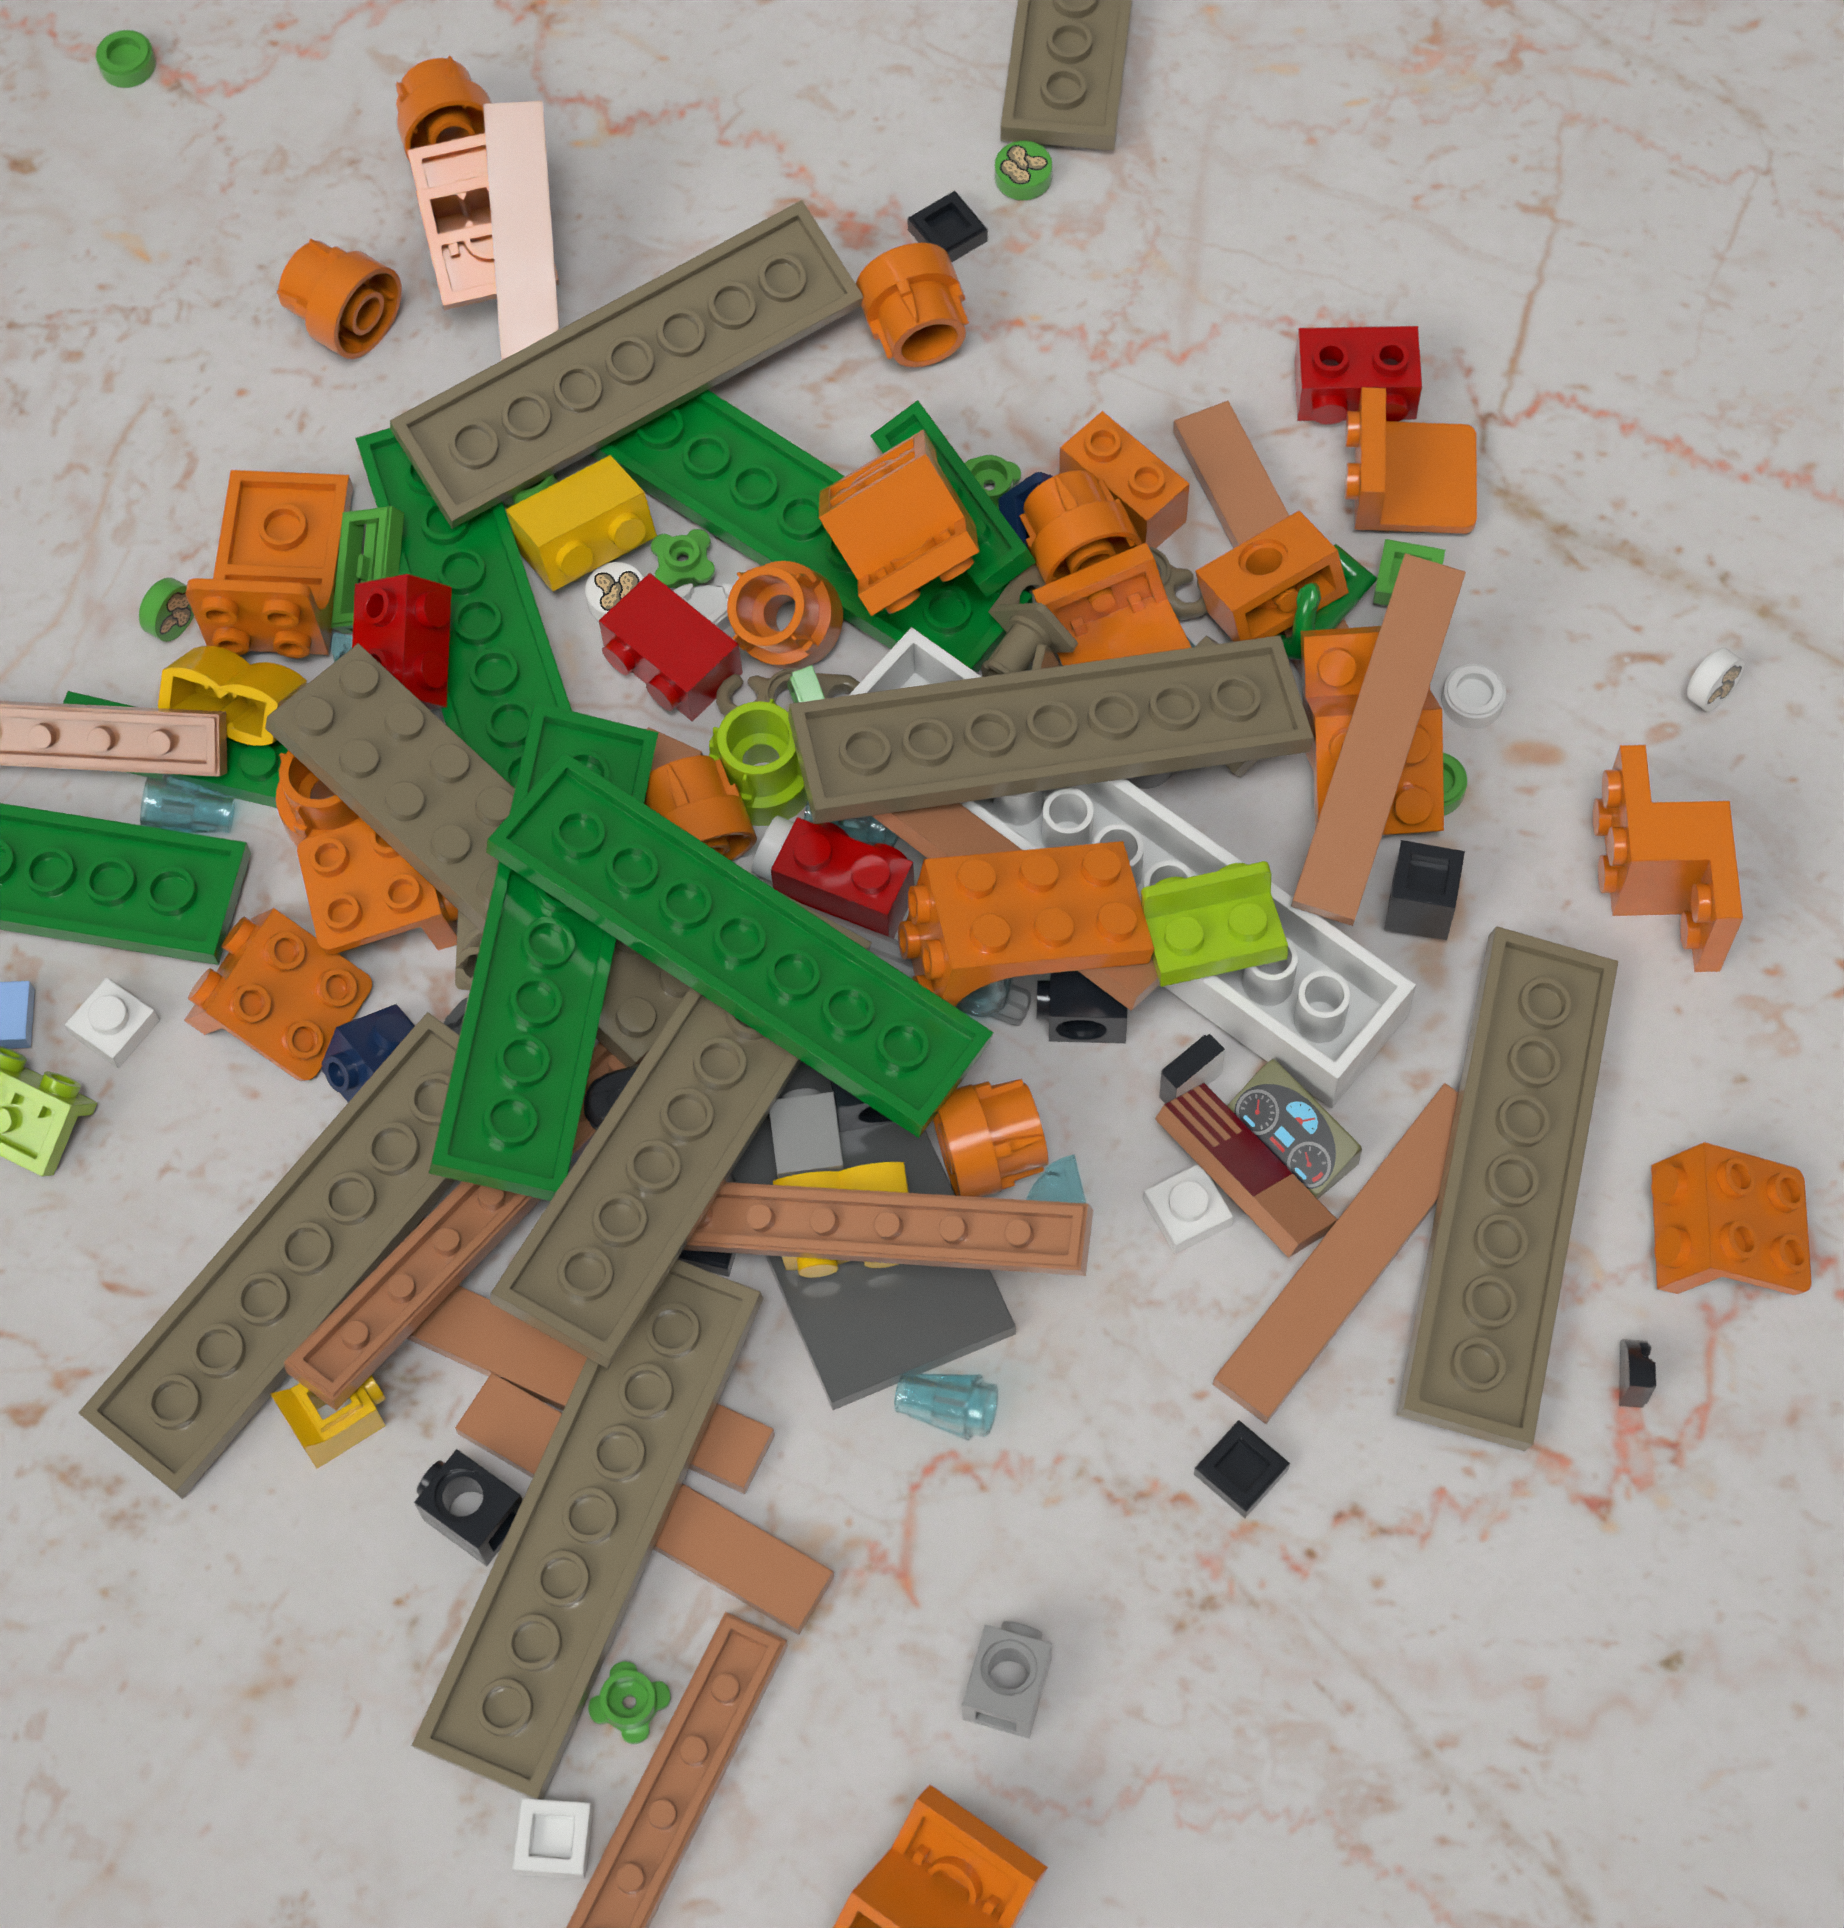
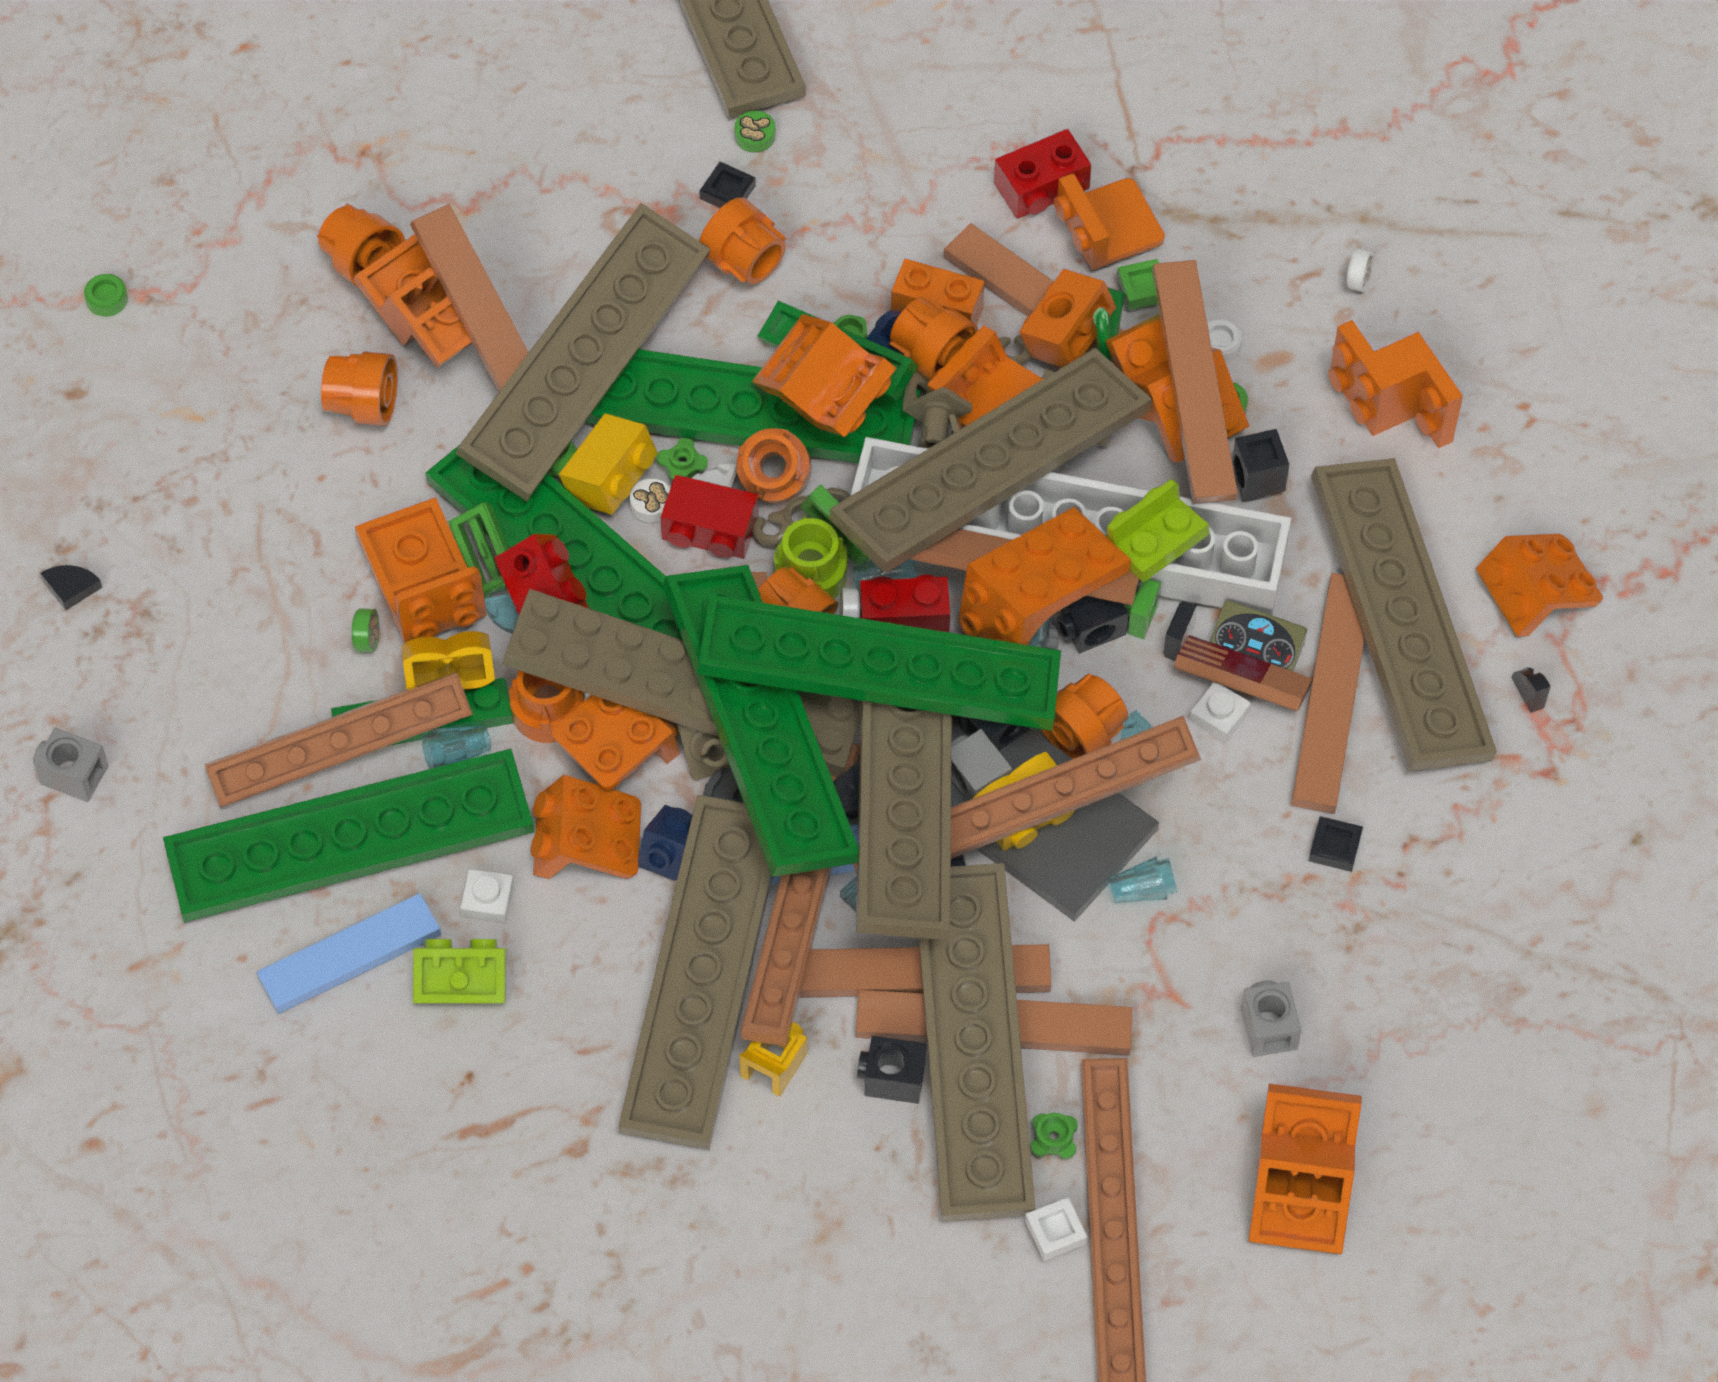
camera: 30 degrees left, 5 degrees down
none -> bright green plate [1125,579,1161,639]

